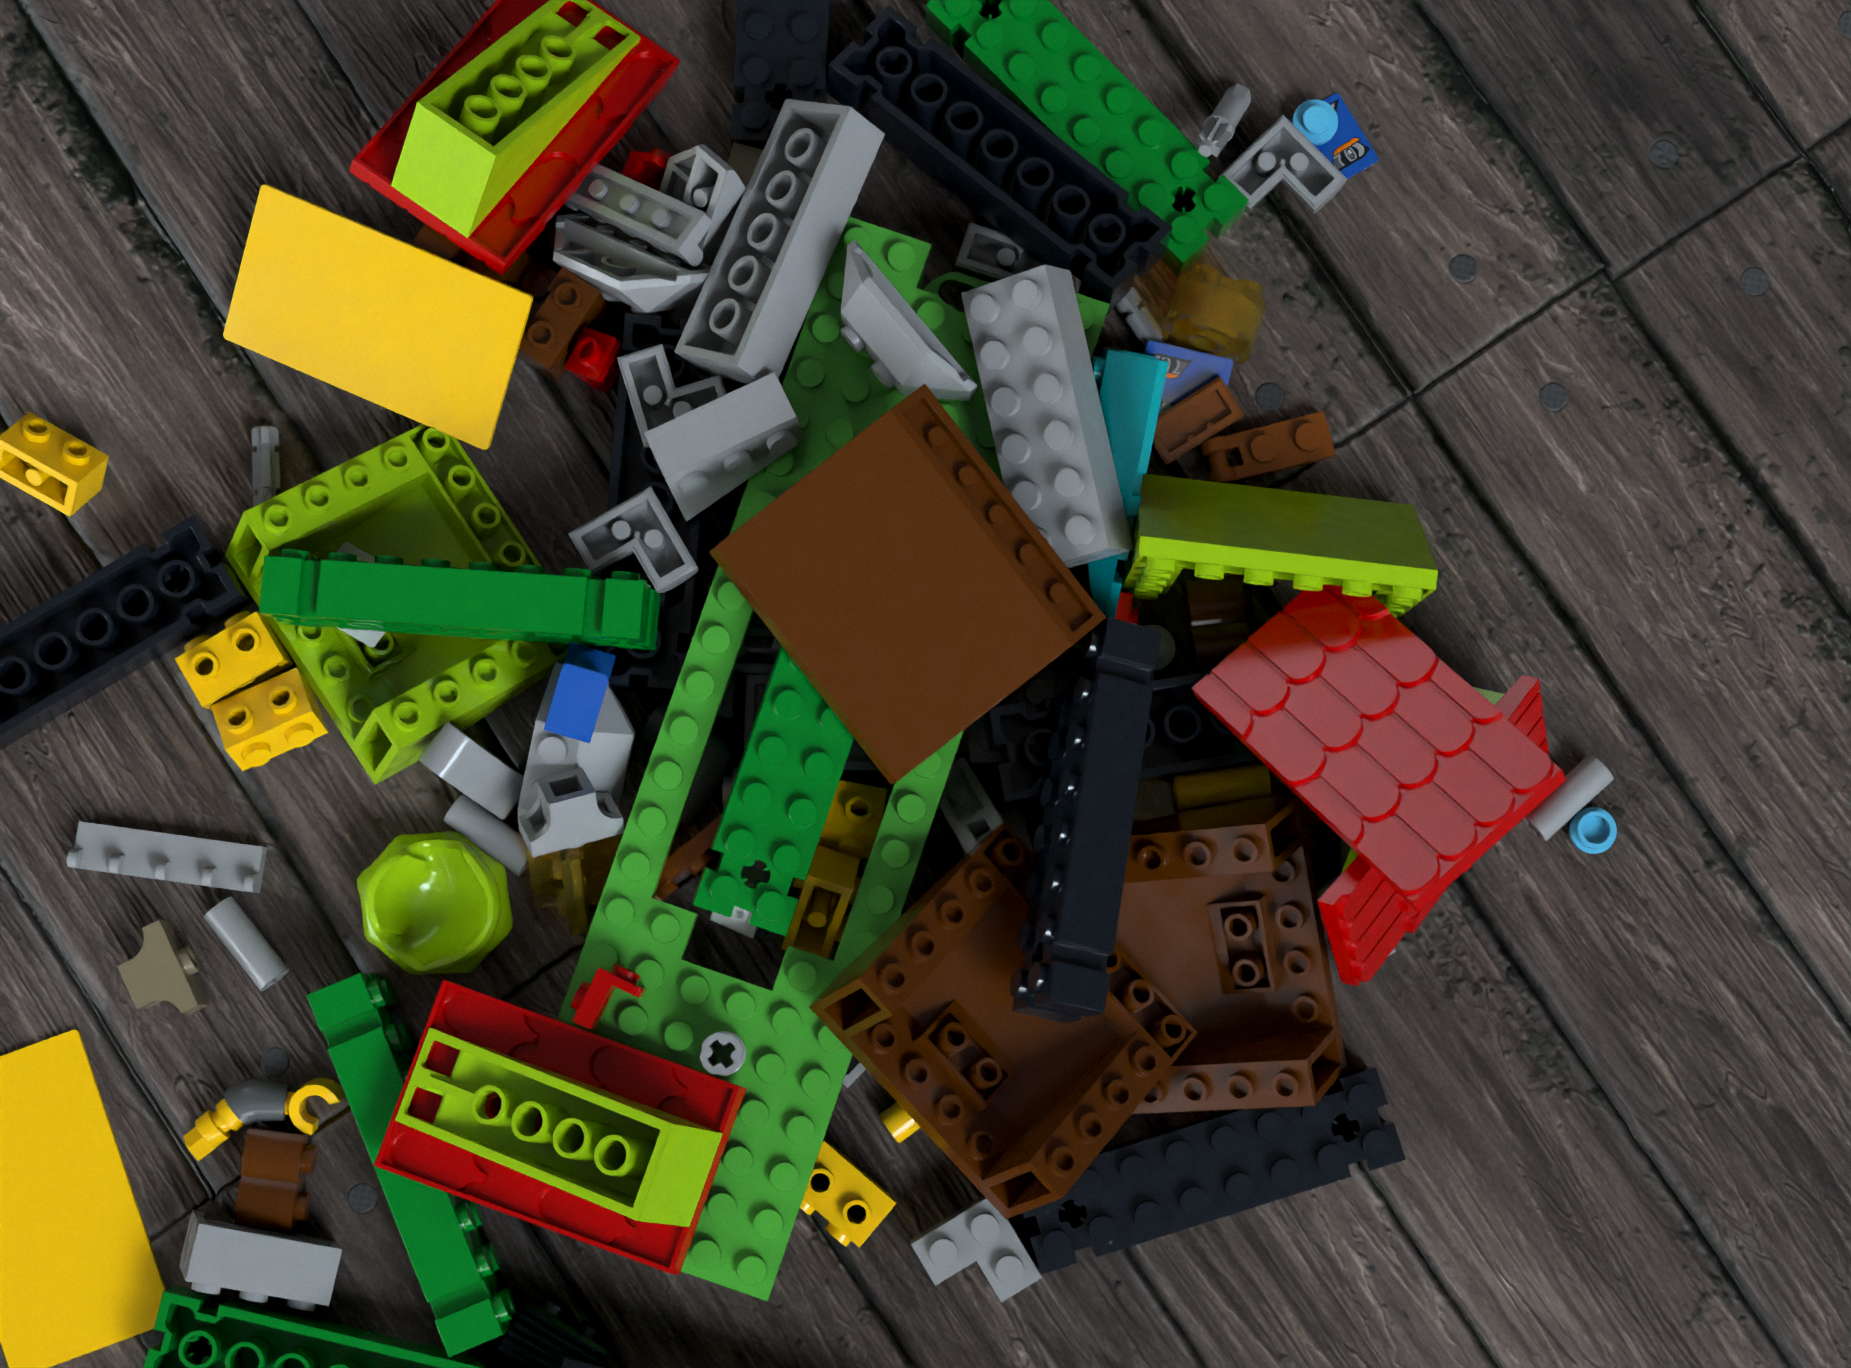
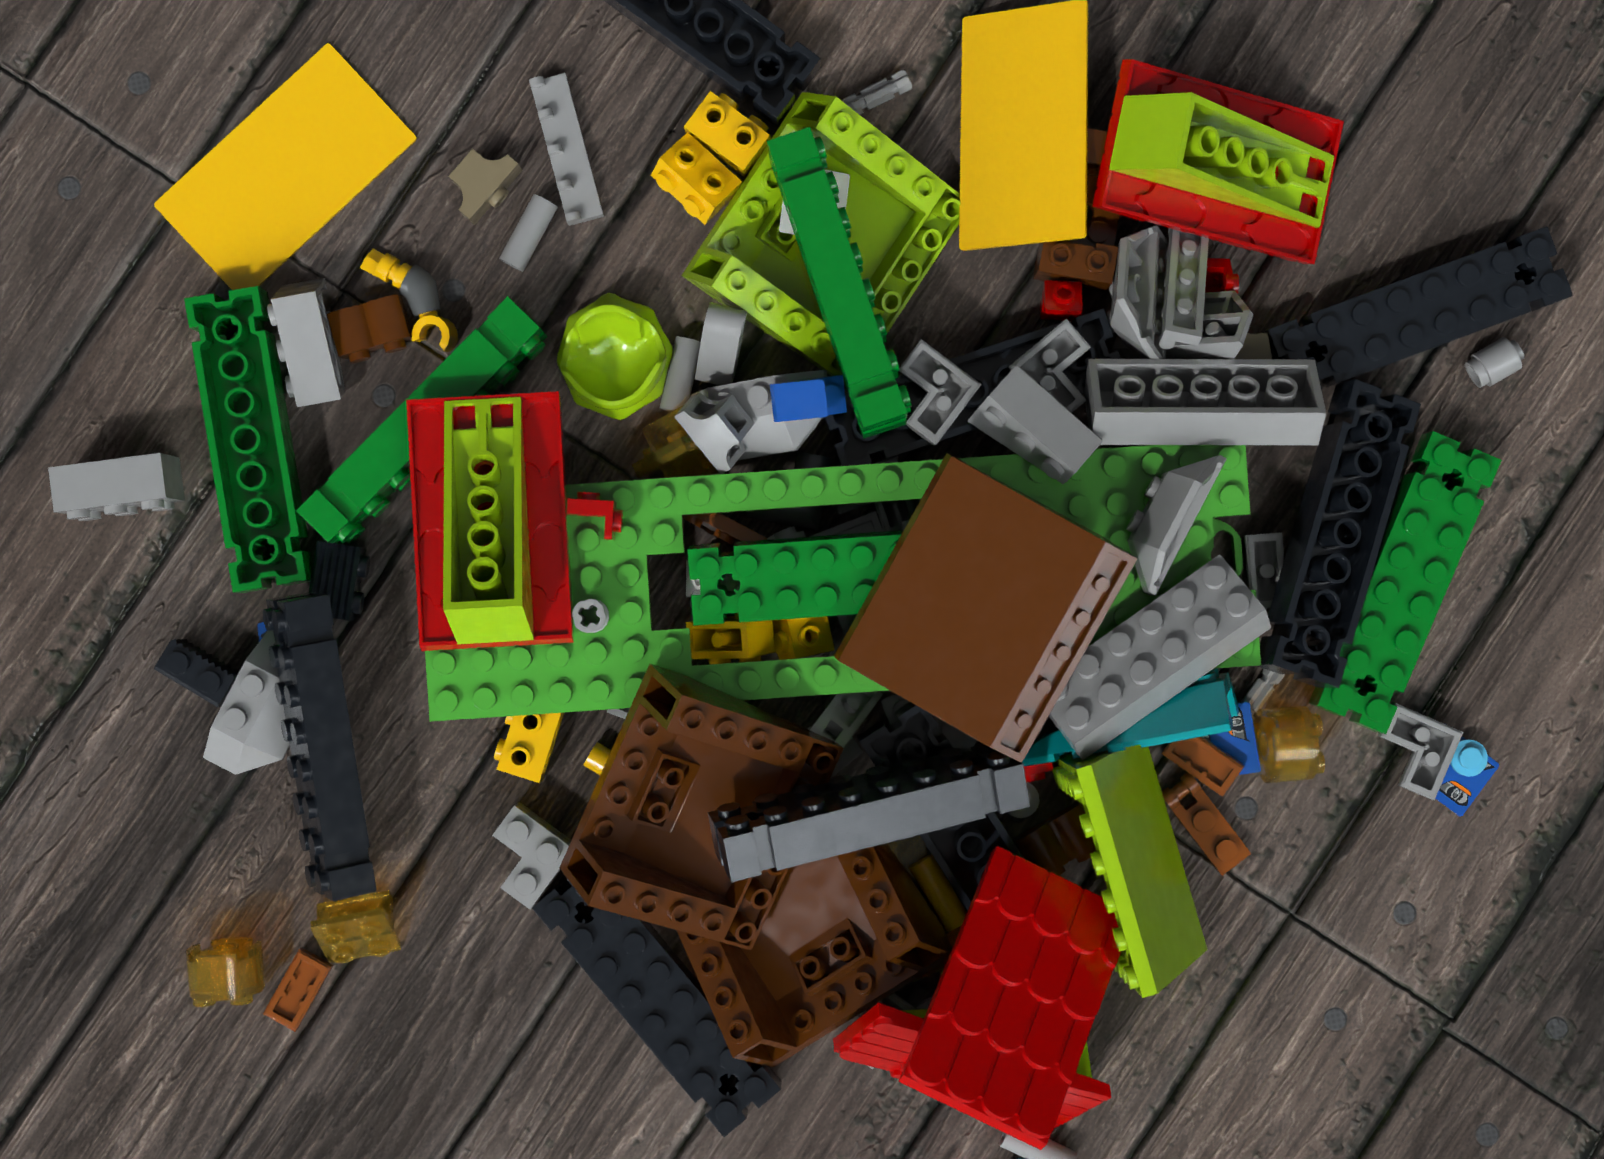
camera: 70 degrees right, 5 degrees up
light grey piece [1194,83,1251,159] -> none

